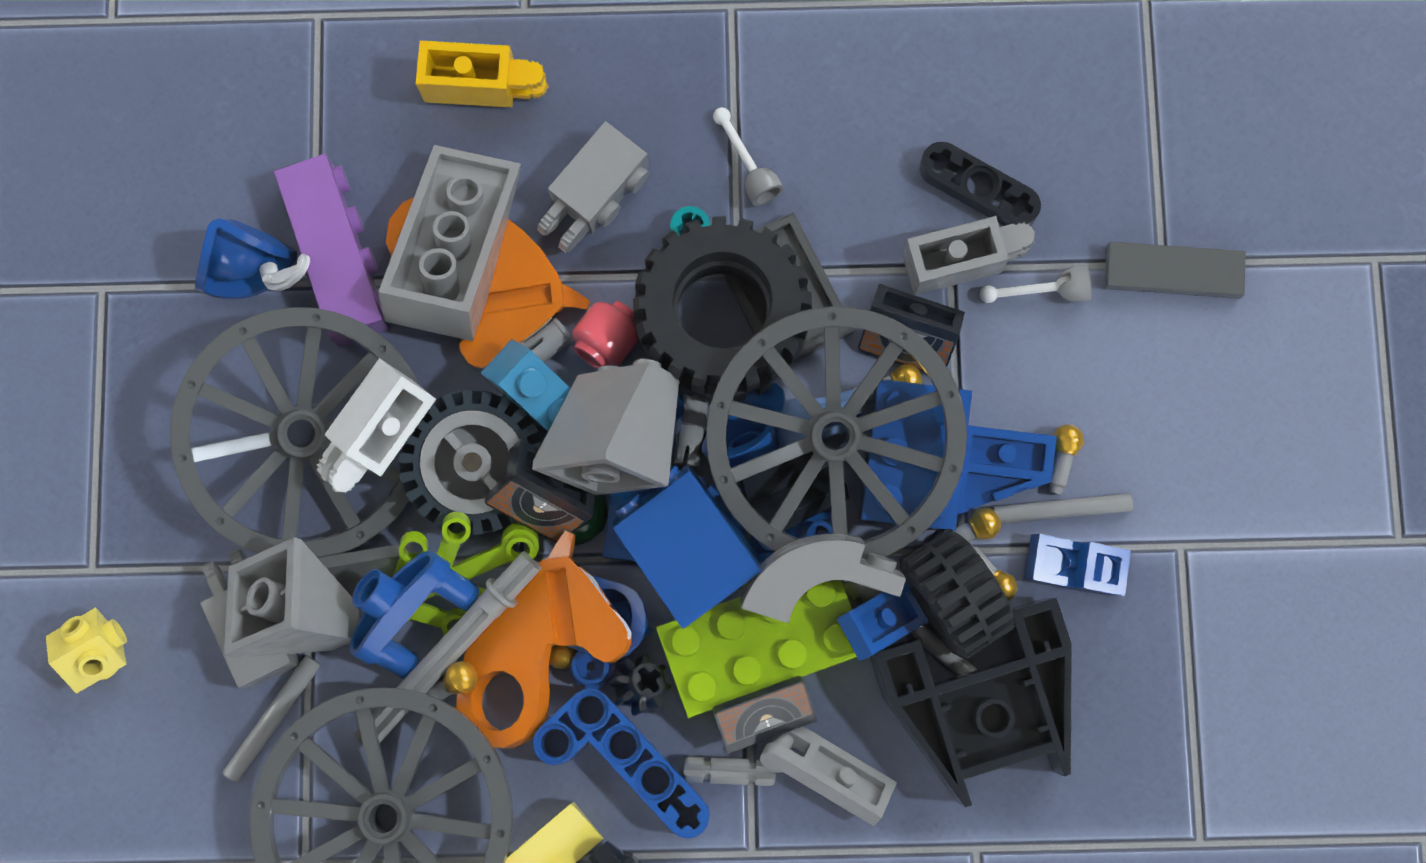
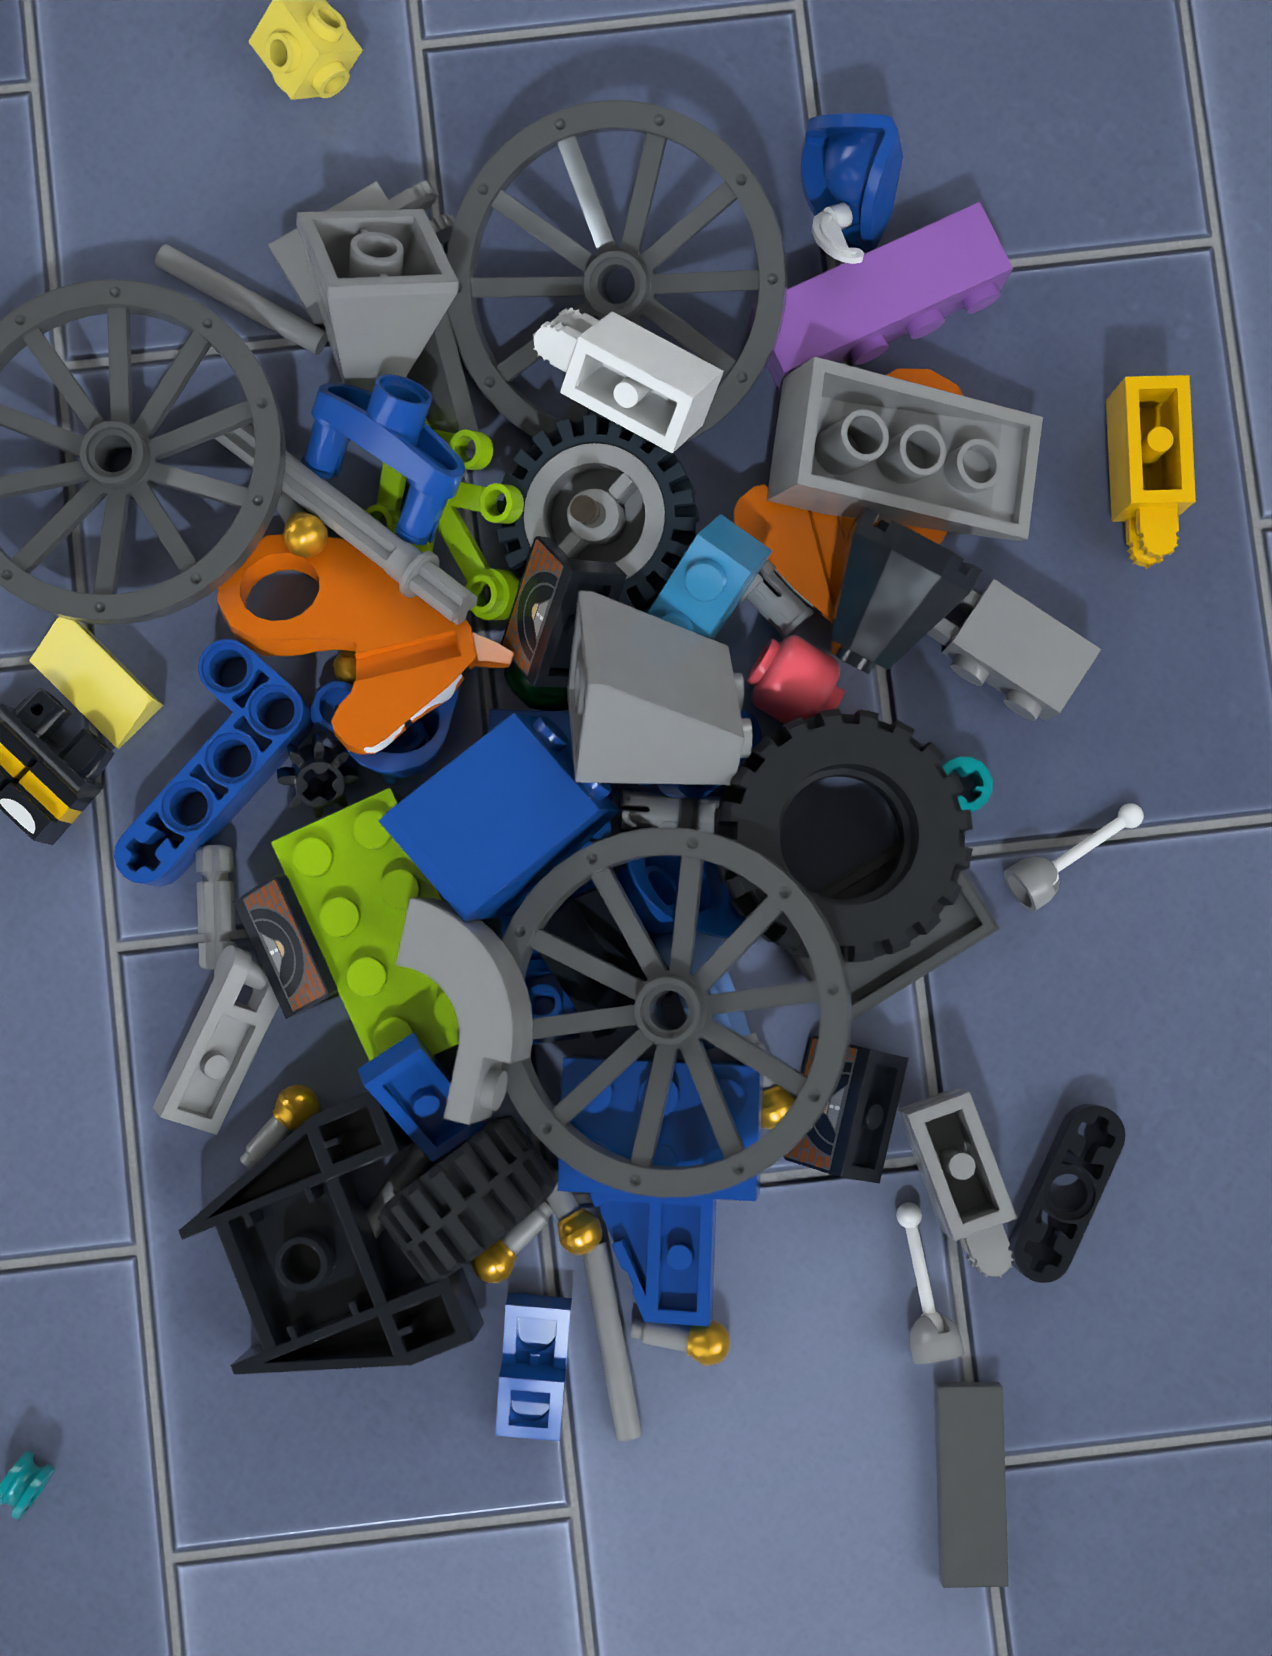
camera: 80 degrees right, 5 degrees up
none -> piece [240,1085,320,1169]
none -> black cone [829,508,983,674]

